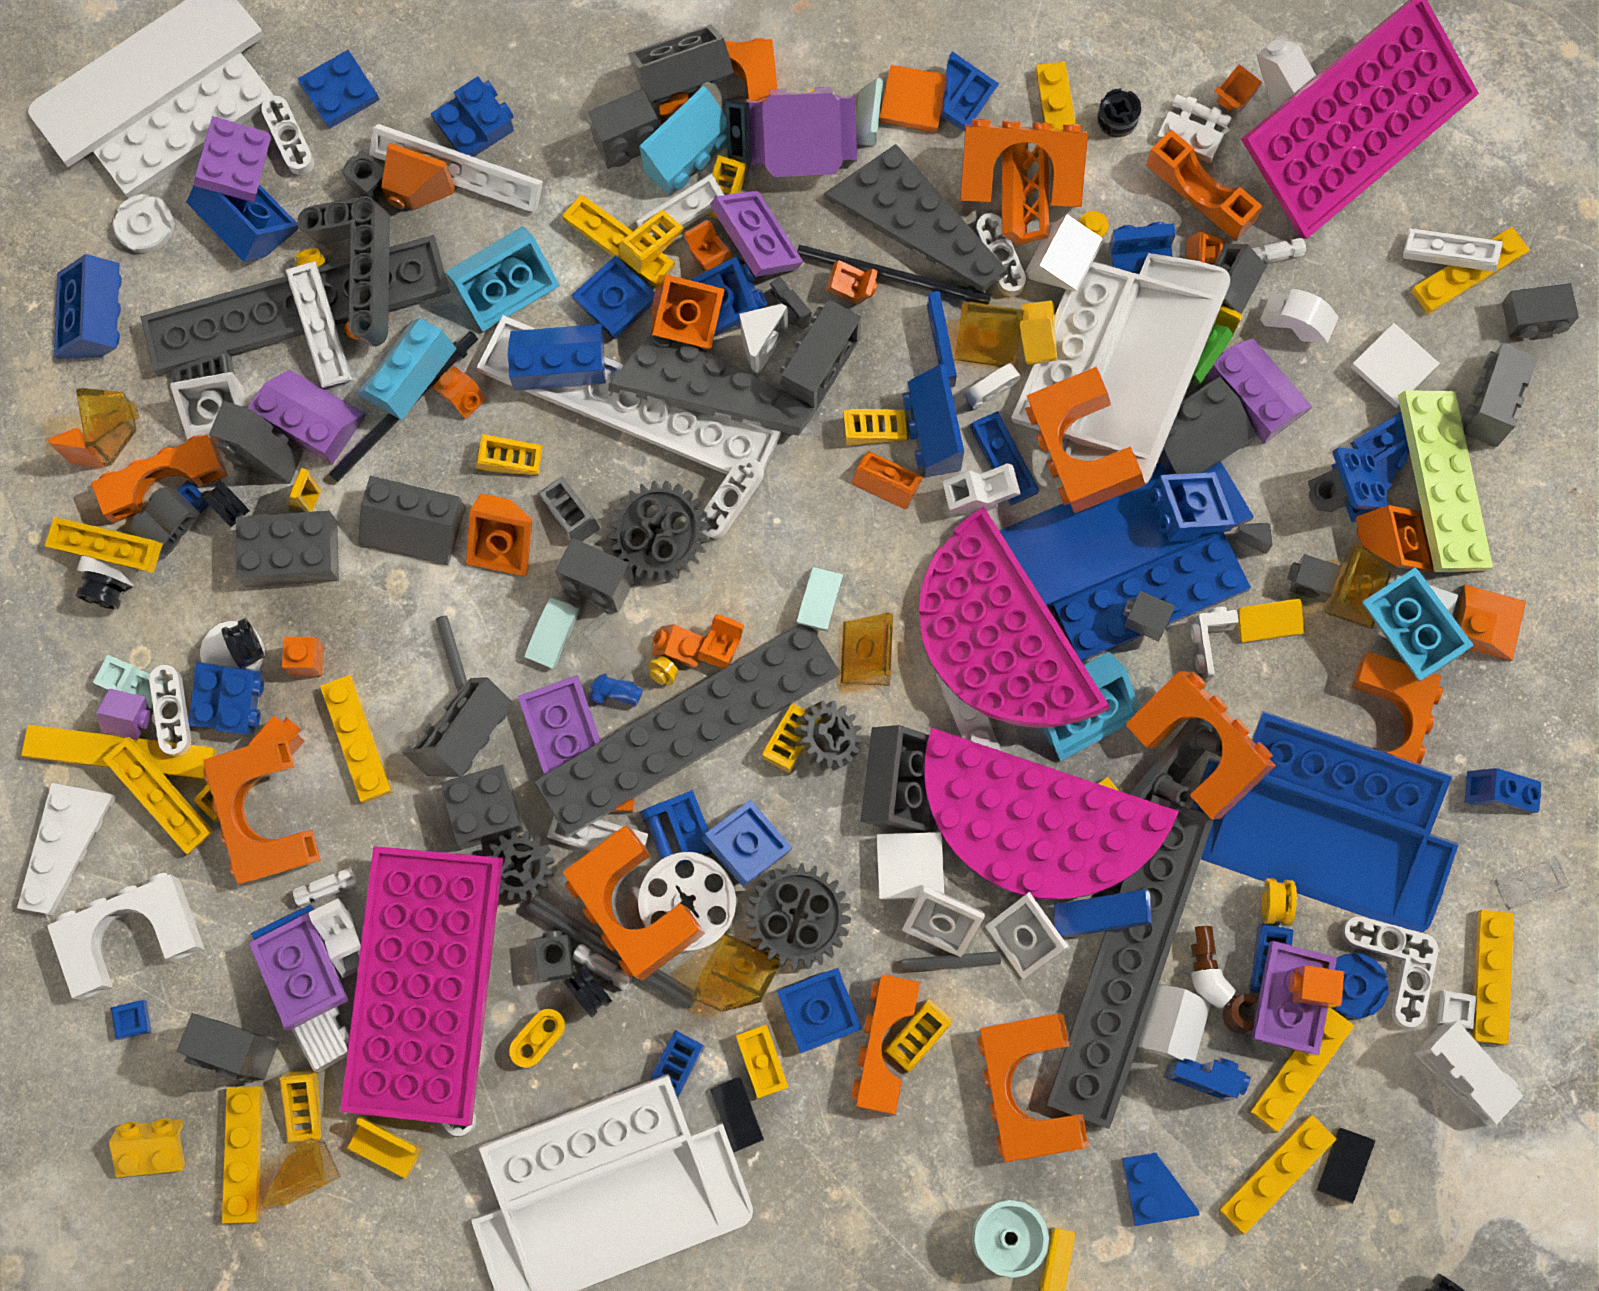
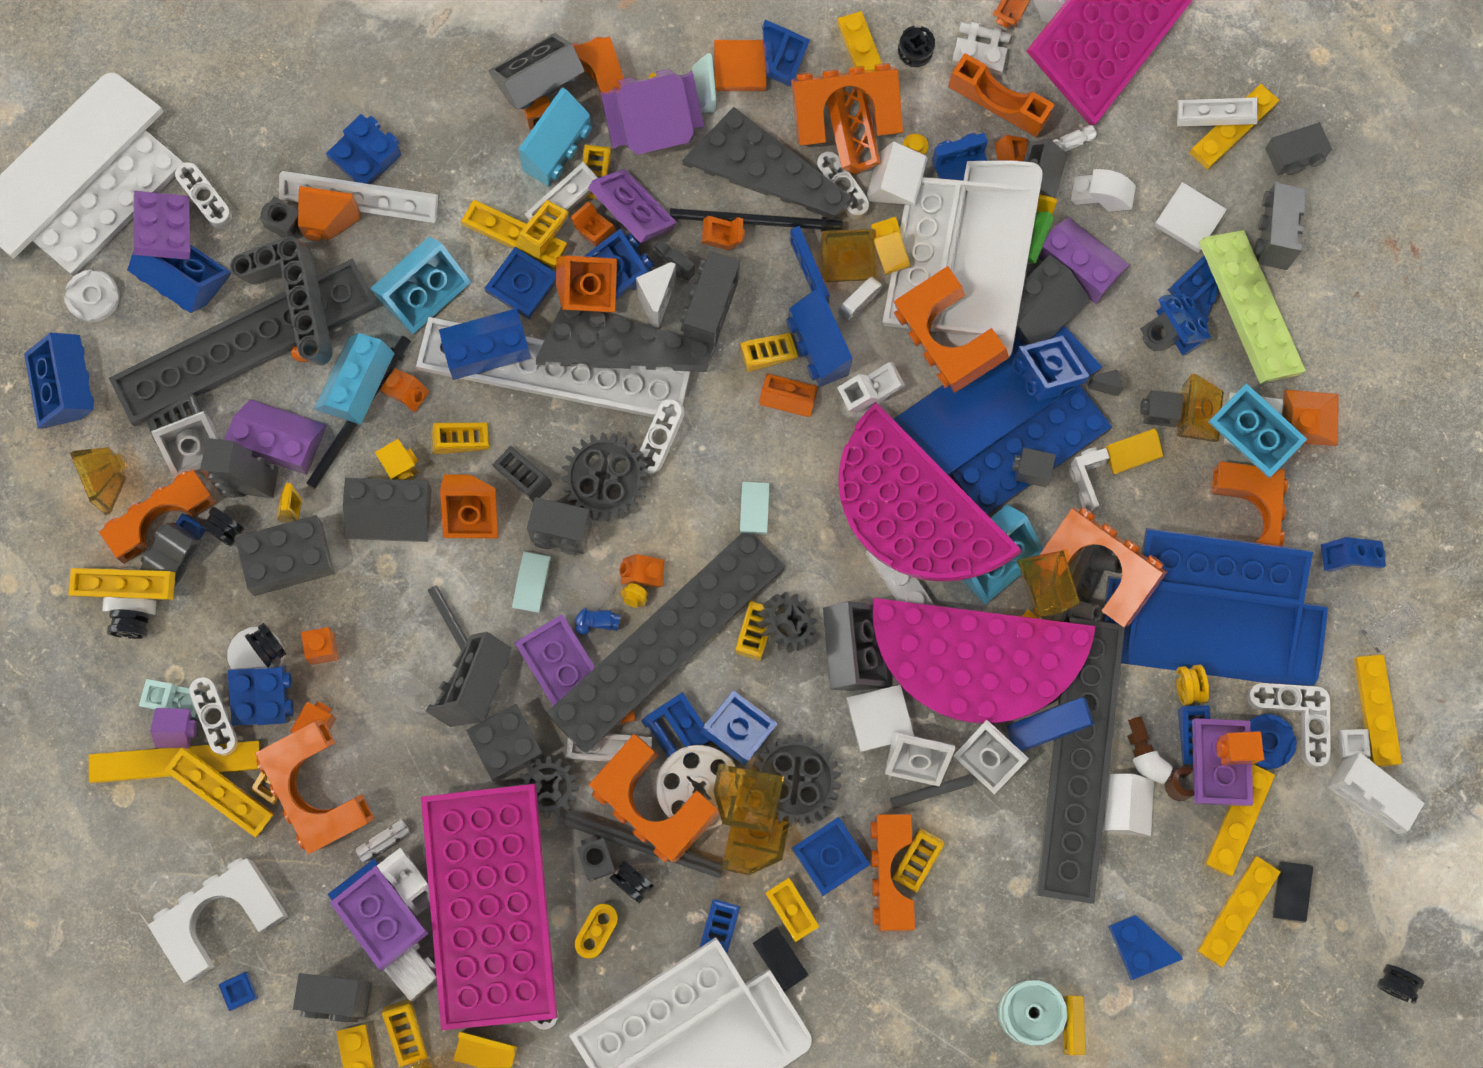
camera: 20 degrees left, 0 degrees up
white wing [17,783,117,916] -> none
orange slope [48,428,104,468] -> none
white tile [285,261,353,389] -> none
yellow plate [294,248,325,267] -> none
blue plate [297,50,380,129] -> none
yellow plate [320,675,393,804] -> none
white axle [572,944,633,990] -> none
dark grey brick [587,88,659,169] -> none
orange bracket [697,614,744,669] -> none
black slope [726,96,752,164] -> none
clear yellow slope [841,613,893,686] -> none
blue tile [970,411,1039,506] -> none
orange arch [977,1013,1090,1162] -> none
blue plate [1164,1058,1250,1101] -> none
orange slope [1356,505,1434,572] -> none
none -> yellow brick [375,439,419,480]
none -> clear yellow slope [713,763,784,833]
none -> clear yellow slope [1017,550,1080,617]

